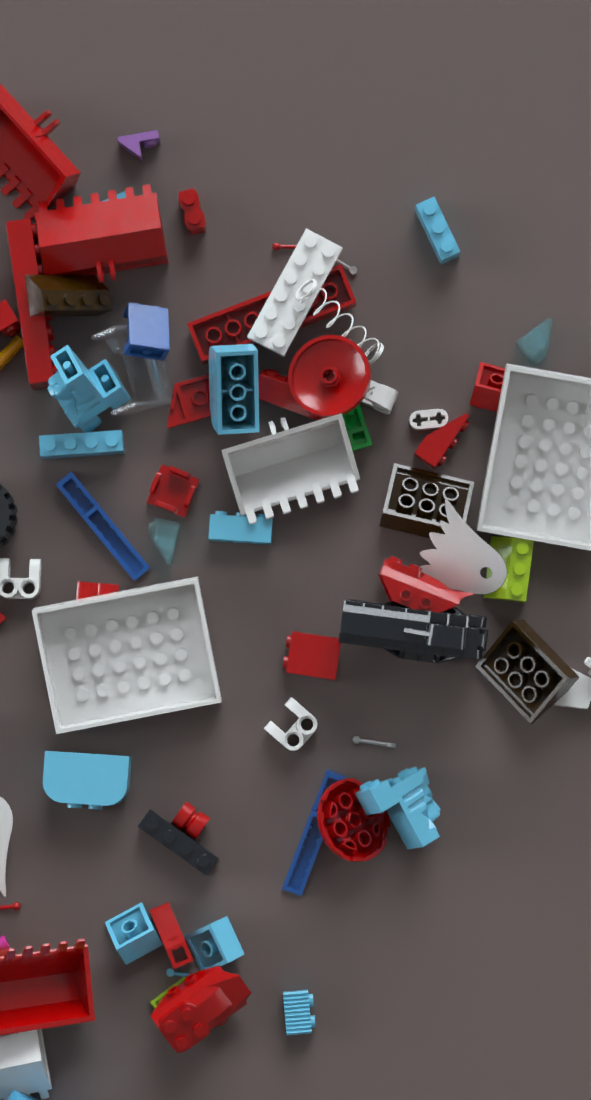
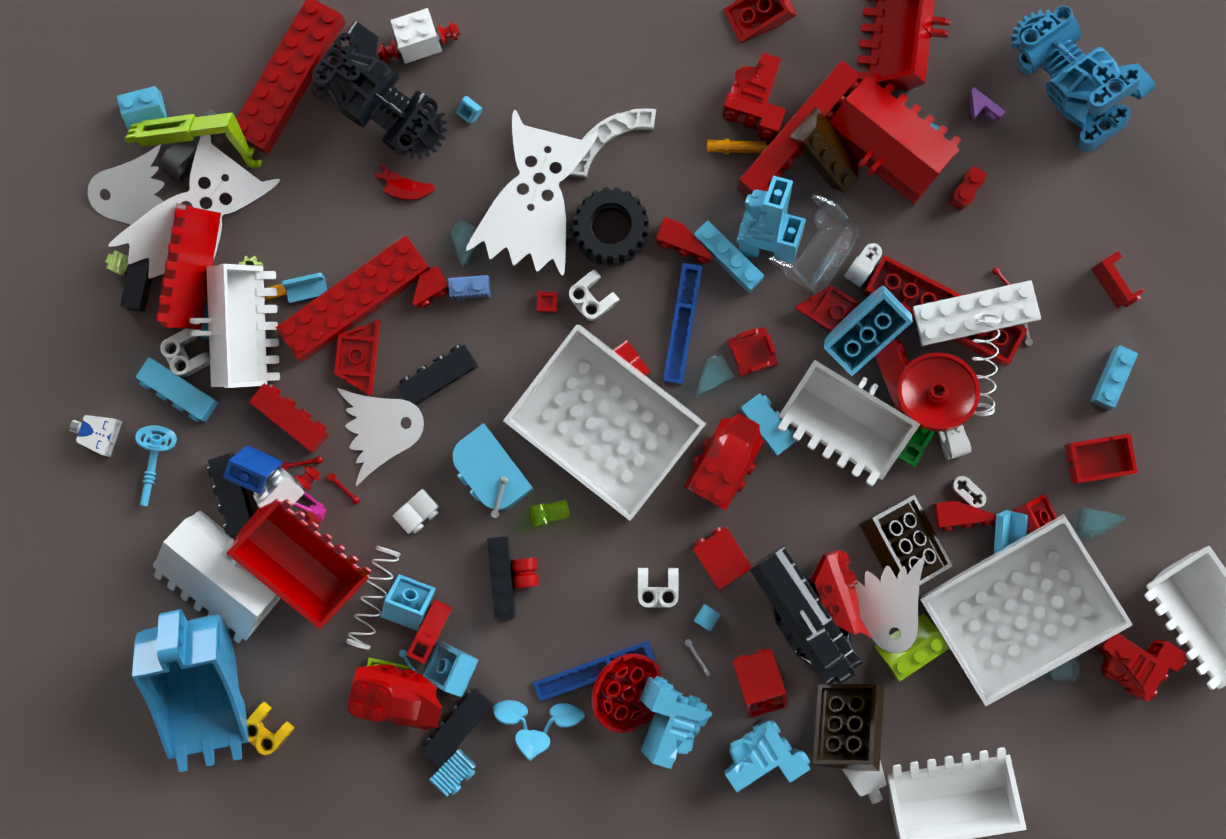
camera: 50 degrees right, 0 degrees up
panel [123,303,170,361] -> none
none -> white piece [345,546,401,650]
none -> white brick [393,489,440,534]
none -> black brick [422,687,494,767]
none -> light grey hinge [491,476,508,518]
none -> medium azure plant [492,700,585,761]
none -> clear neon green piece [528,500,570,527]
none -> red slope [656,217,713,264]
none -> red slope [683,413,765,511]
none -> medium azure brick [693,604,721,632]
none -> medium azure brick [723,718,810,792]
none -> red slope [732,649,788,719]
none -> white piece [844,243,882,287]
none -> medium azure panel [994,510,1028,553]
none -> dark azure connector [1011,6,1156,152]
none -> red piece [1064,433,1138,484]
none -> red panel [1091,251,1145,308]

